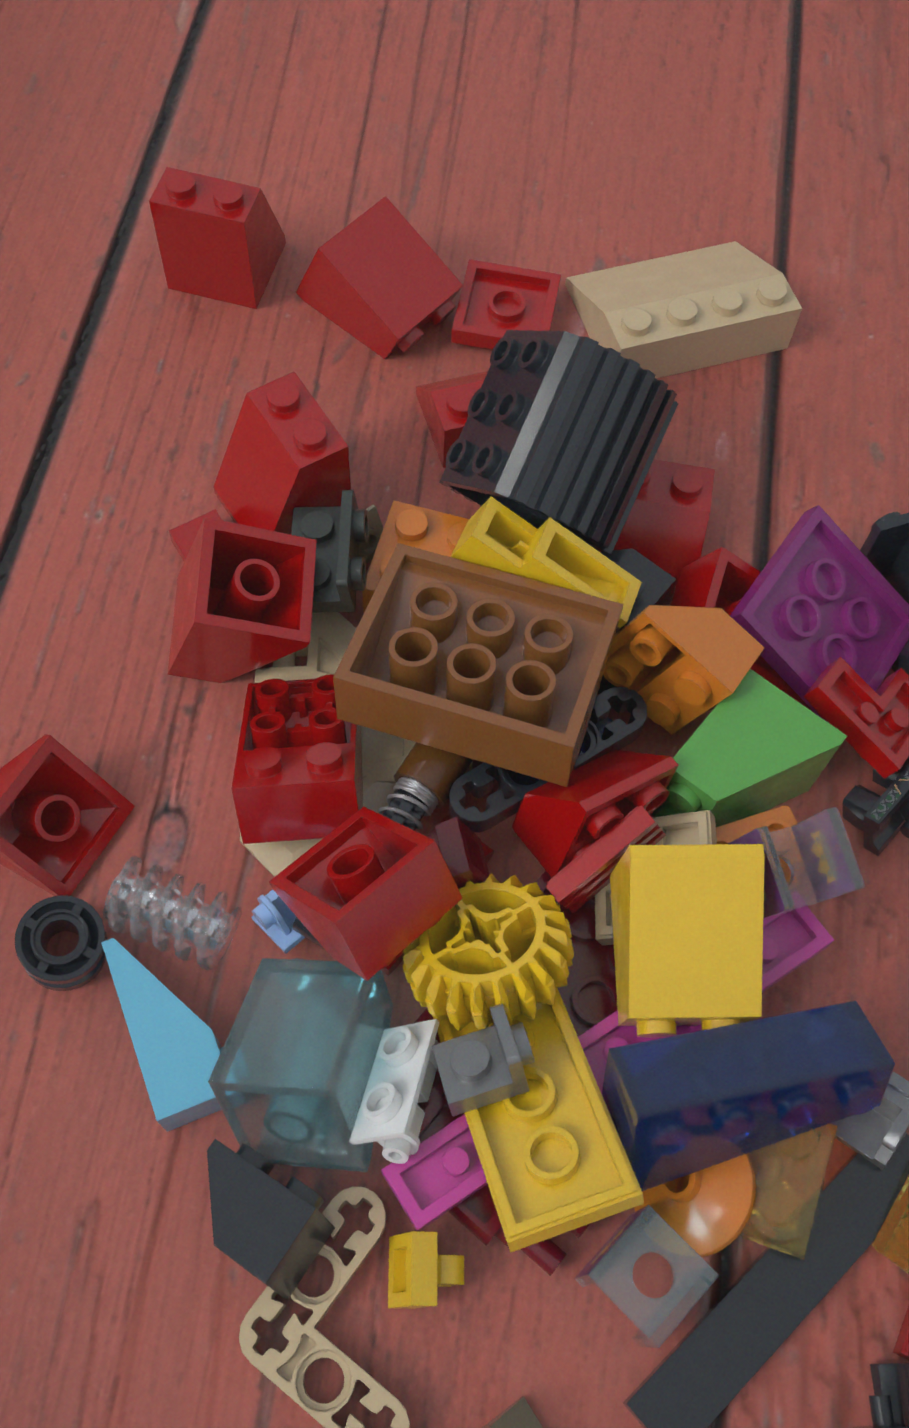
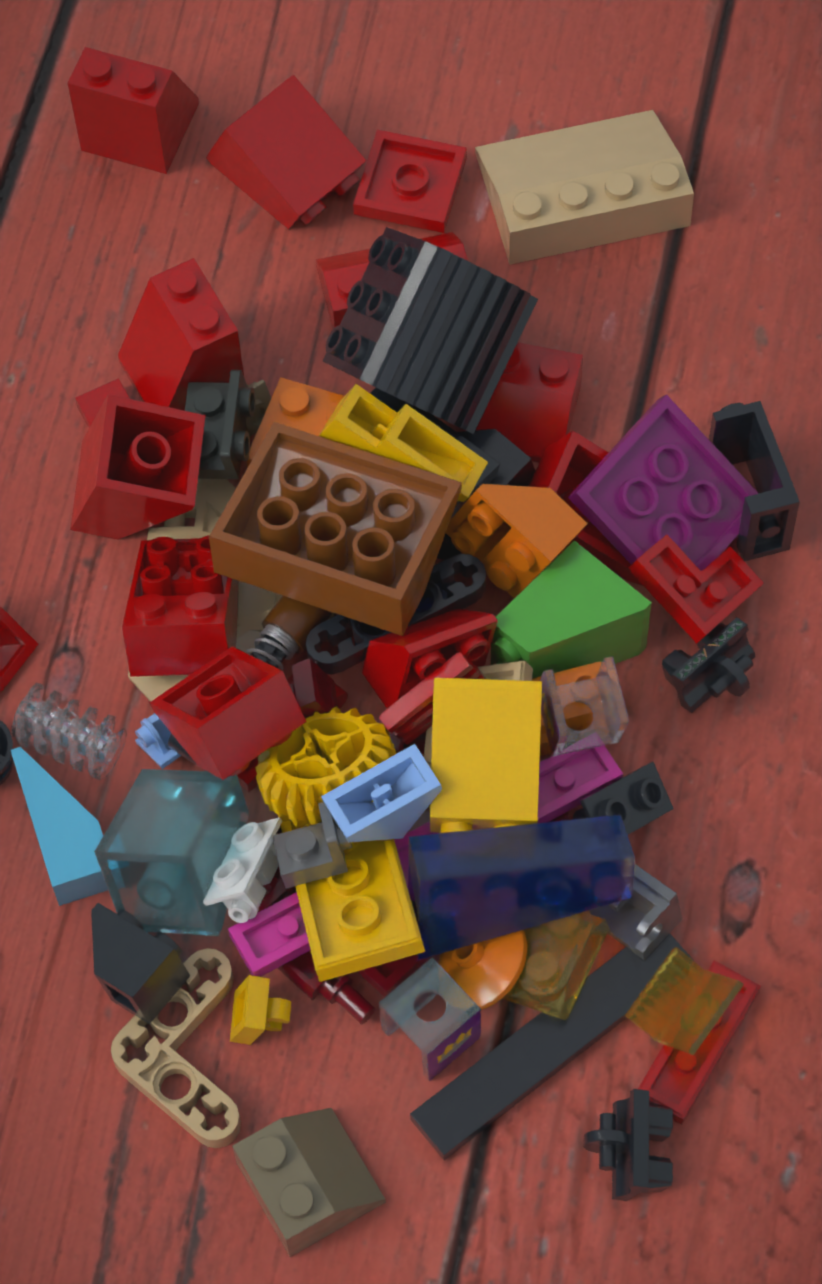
camera: 10 degrees right, 0 degrees up
none -> light blue slope [321,744,442,843]
none -> black hinge [569,762,674,849]

